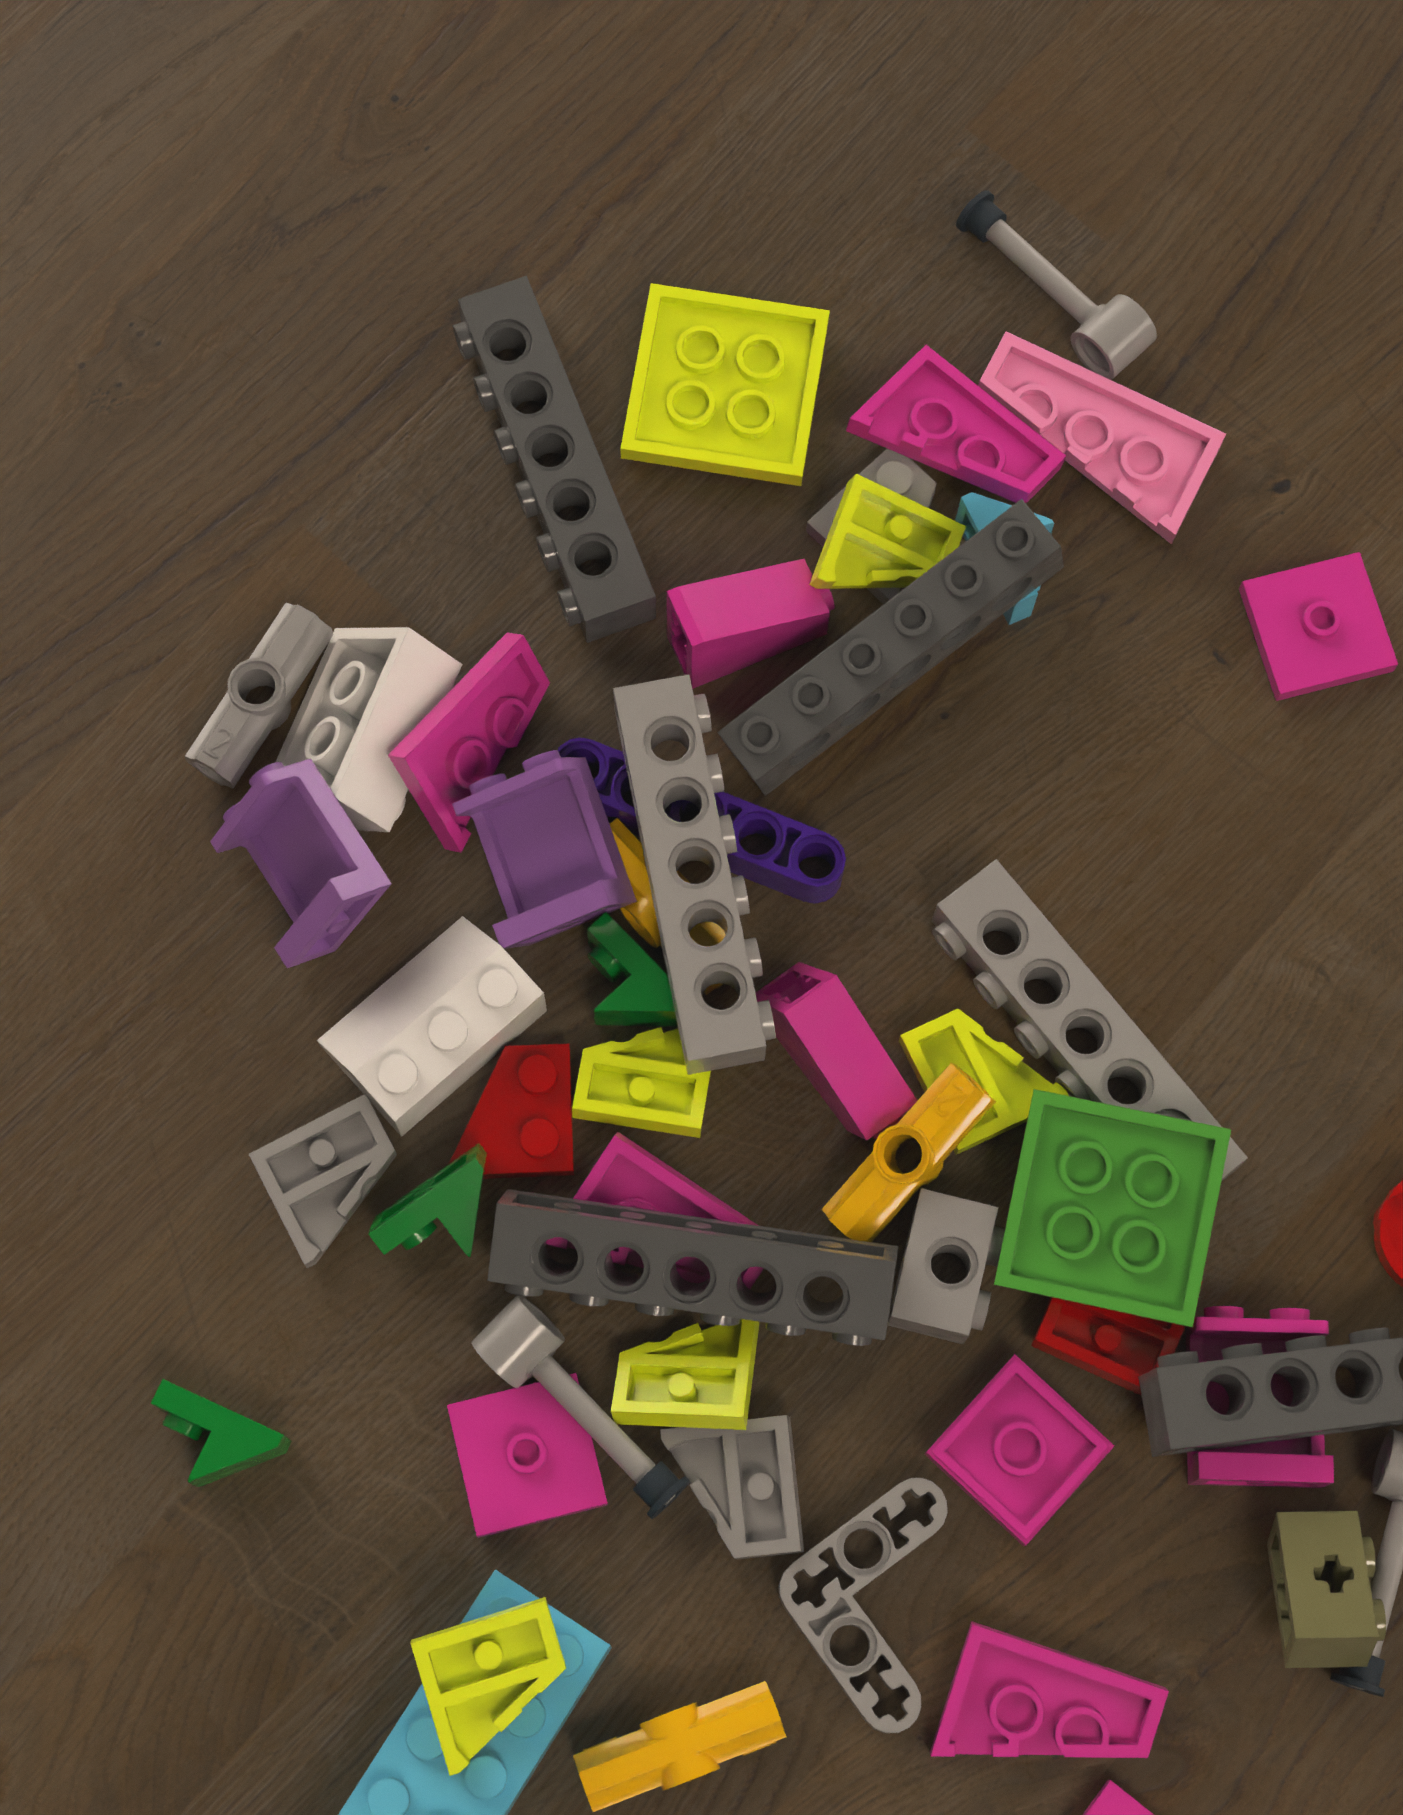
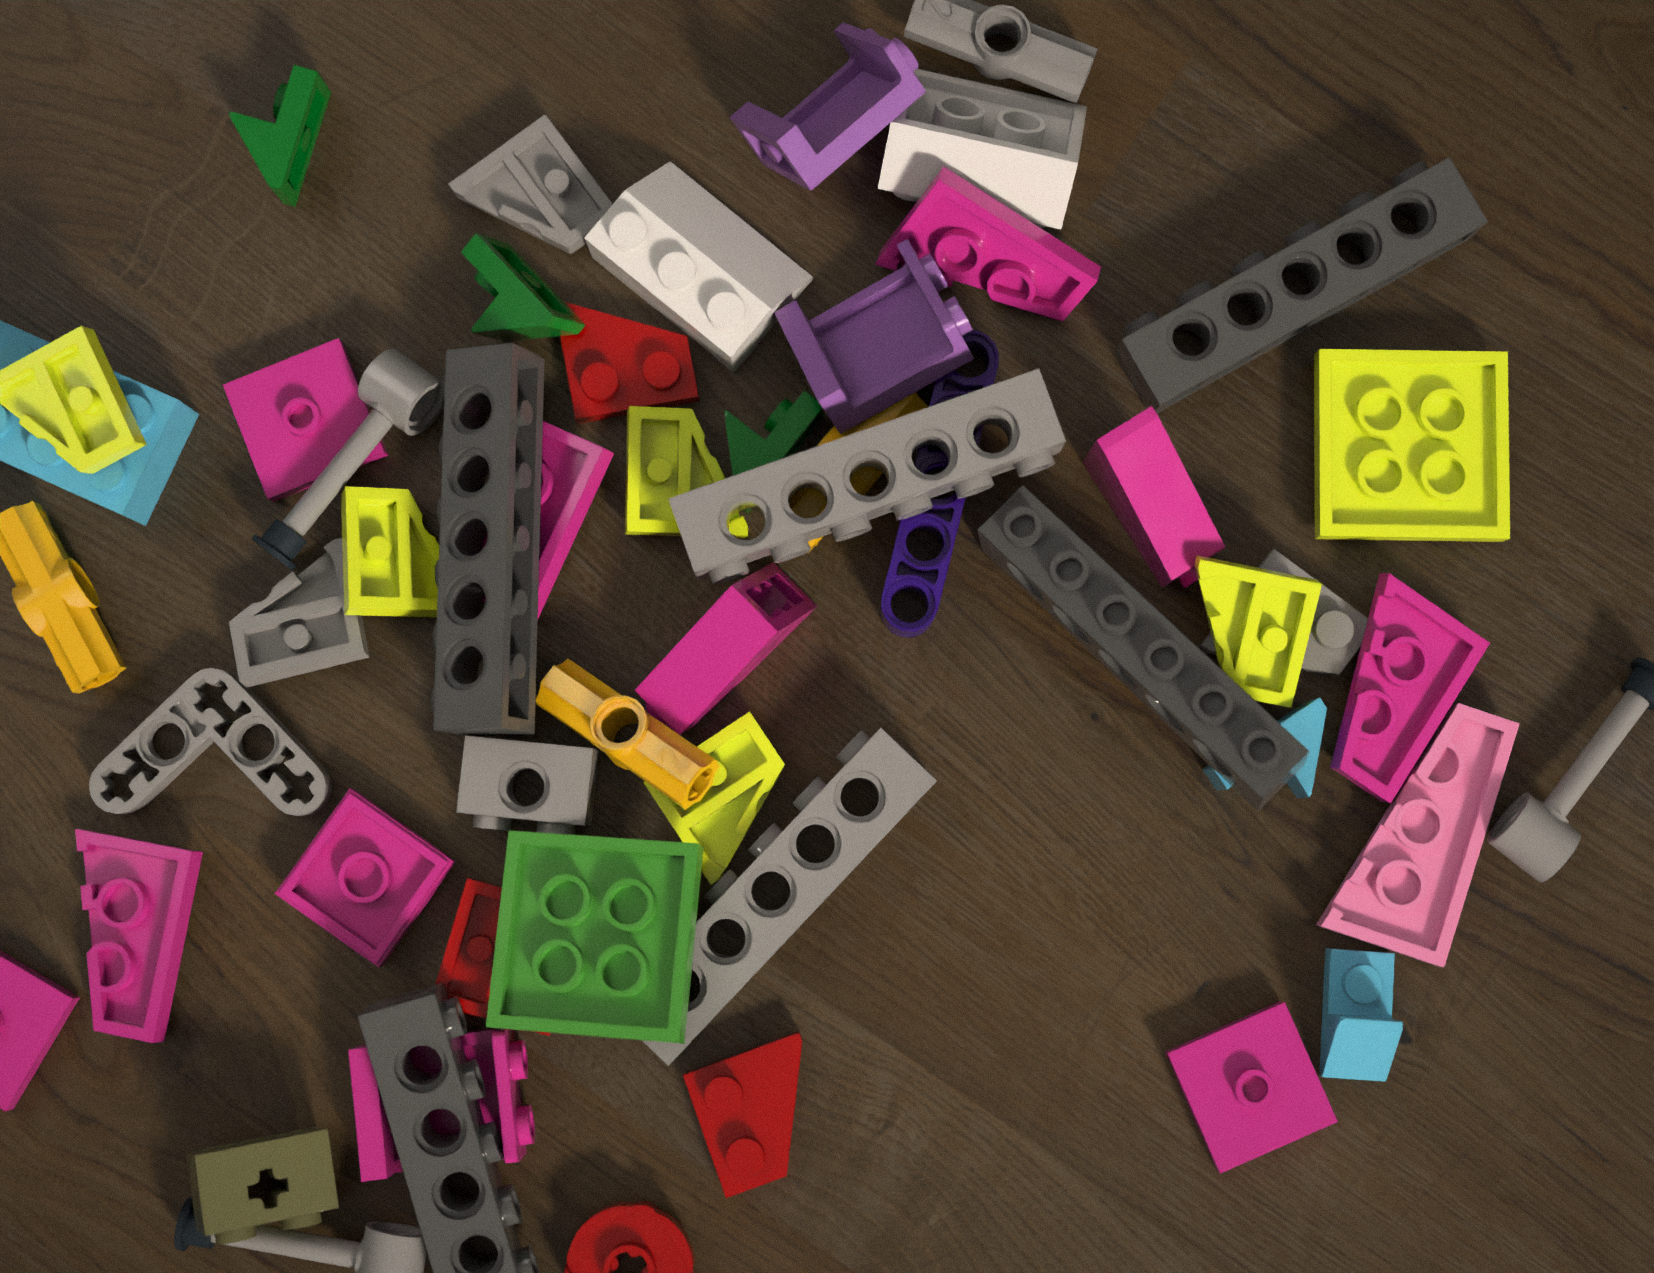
camera: 85 degrees right, 10 degrees up
none -> red wing [683,1031,803,1198]
none -> medium azure slope [1319,948,1403,1082]

